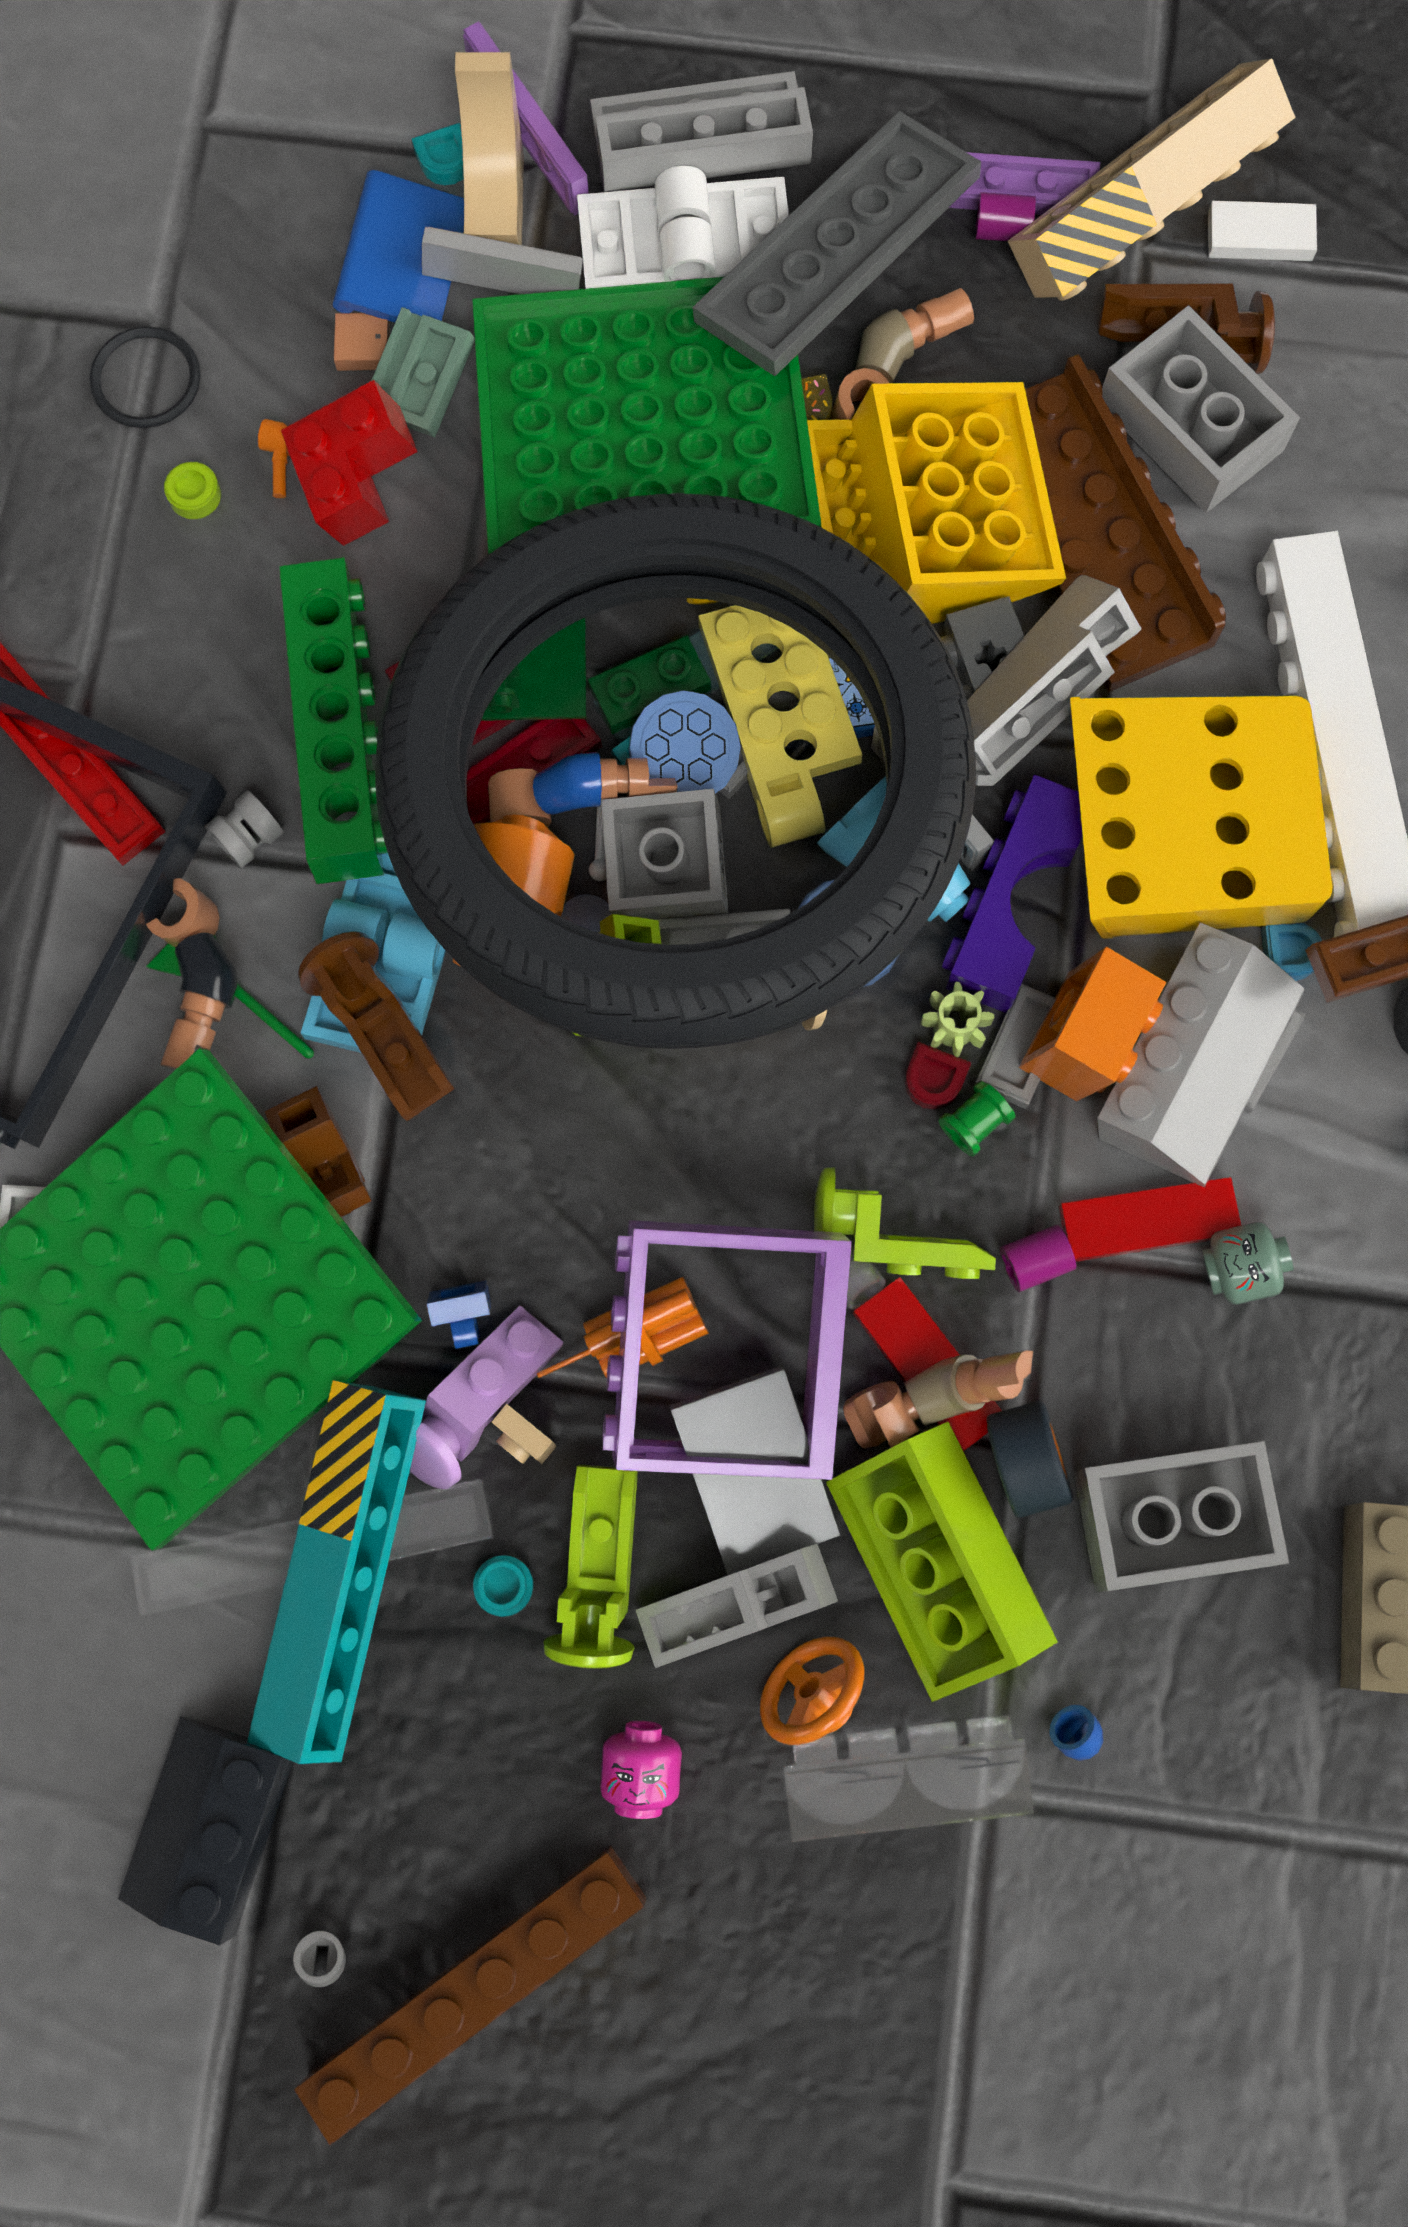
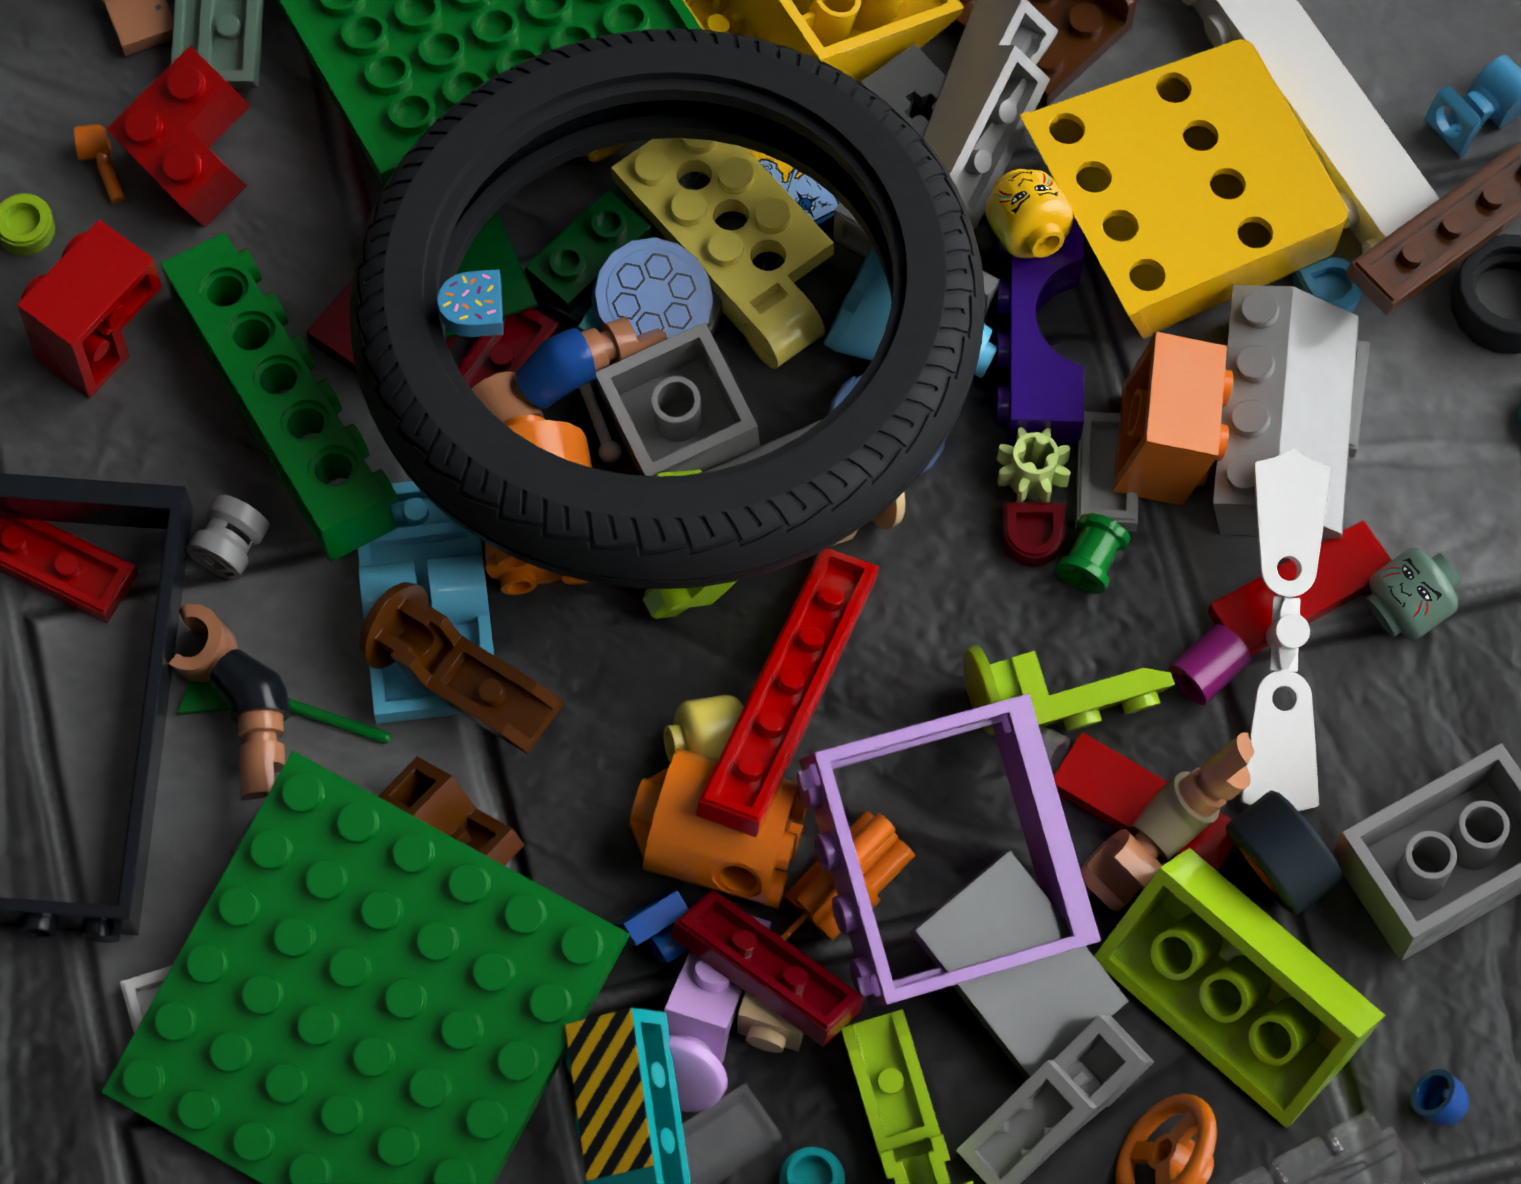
camera: 25 degrees left, 10 degrees down
none -> red brick [17,219,162,399]
none -> dark azure tile [437,269,504,337]
none -> orange cylinder [629,748,807,909]
none -> light yellow head [664,695,744,762]
none -> dark red tile [670,889,865,1047]
none -> red tile [696,548,880,837]
none -> yellow head [985,169,1074,259]
none -> white piece [1241,449,1331,811]

